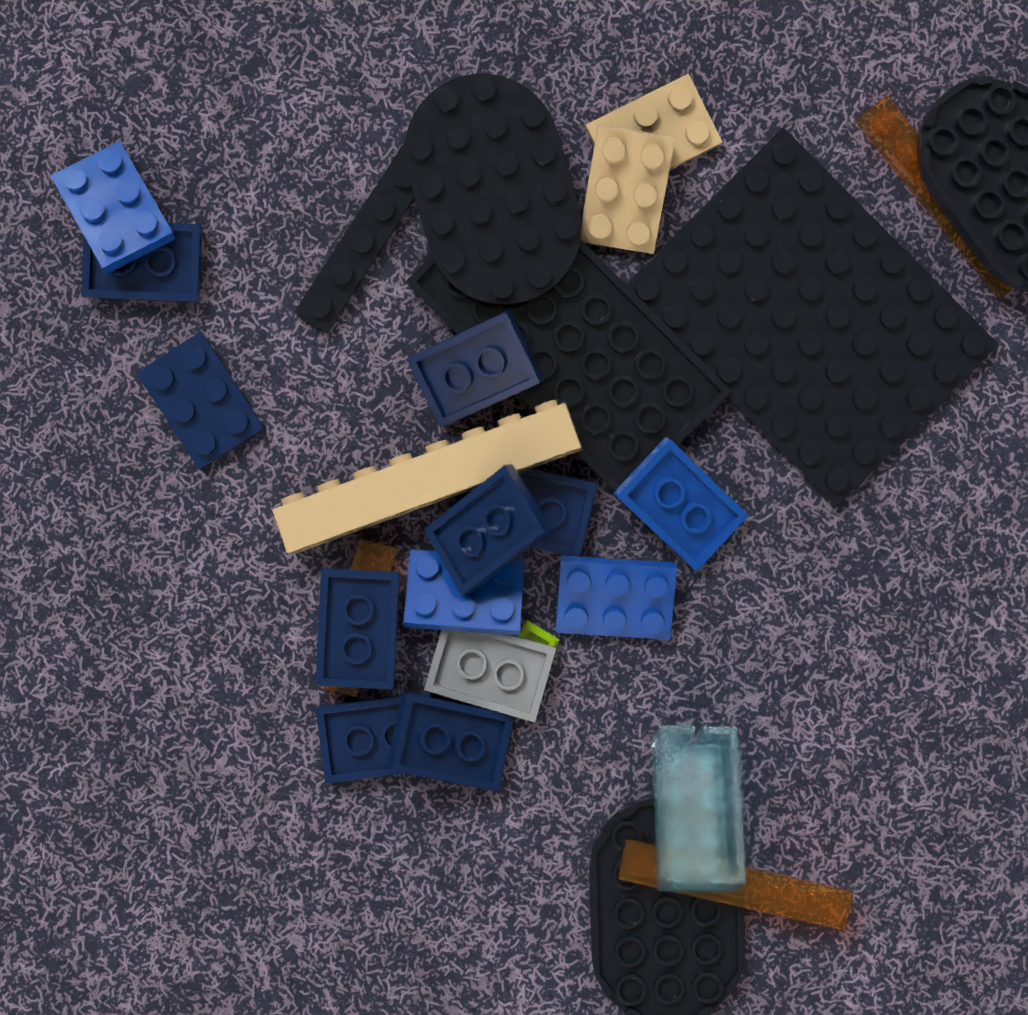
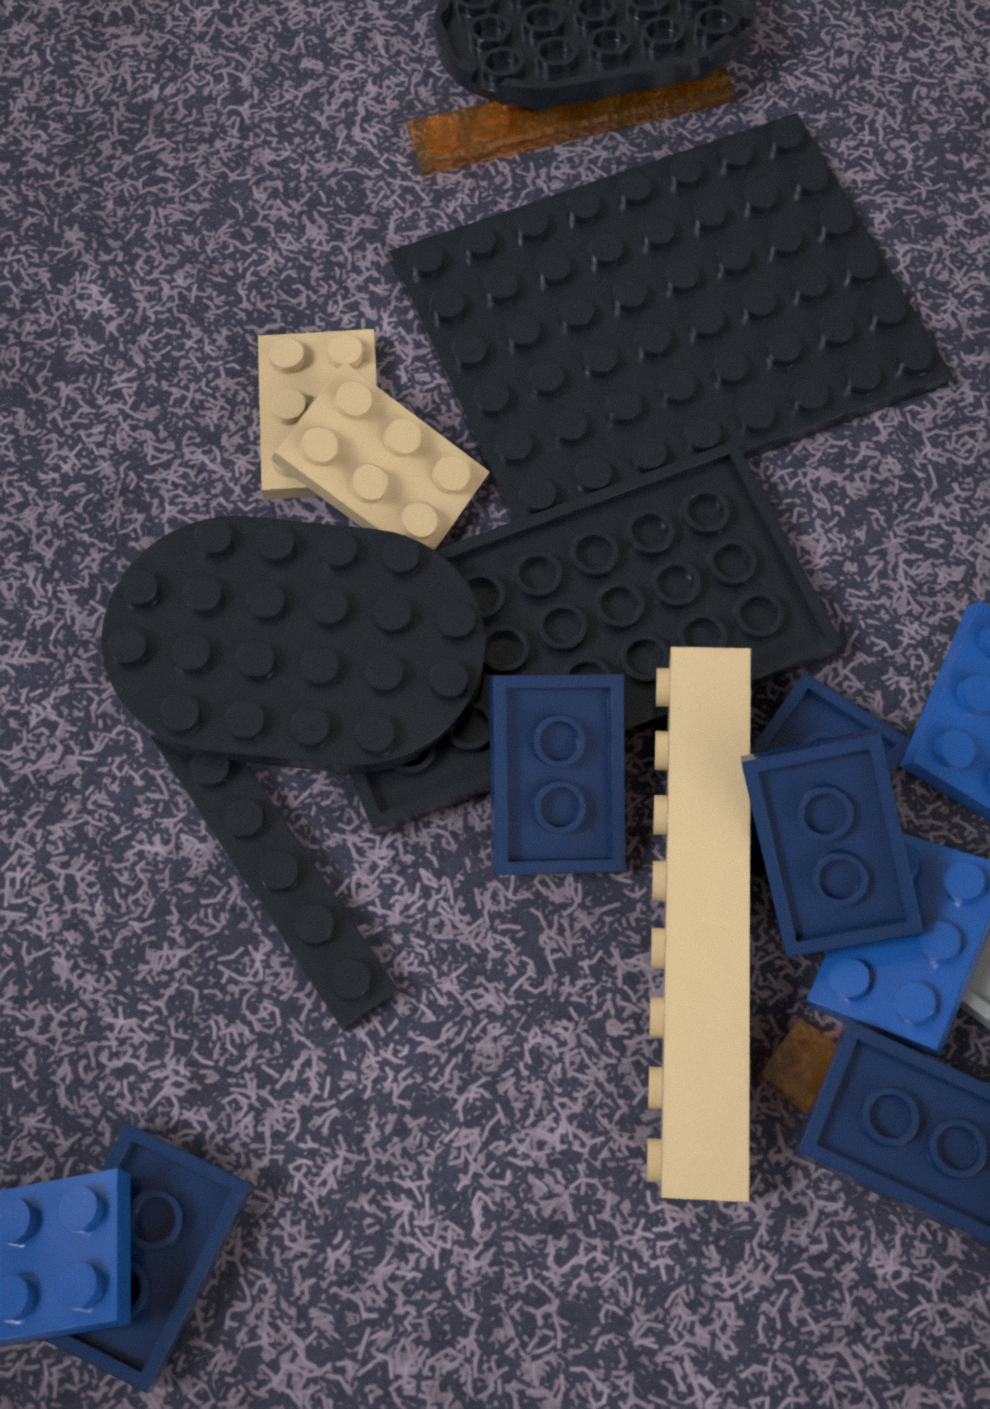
camera: 70 degrees left, 20 degrees down
dark blue plate [136,331,265,470] -> none
blue plate [613,437,749,572] -> none

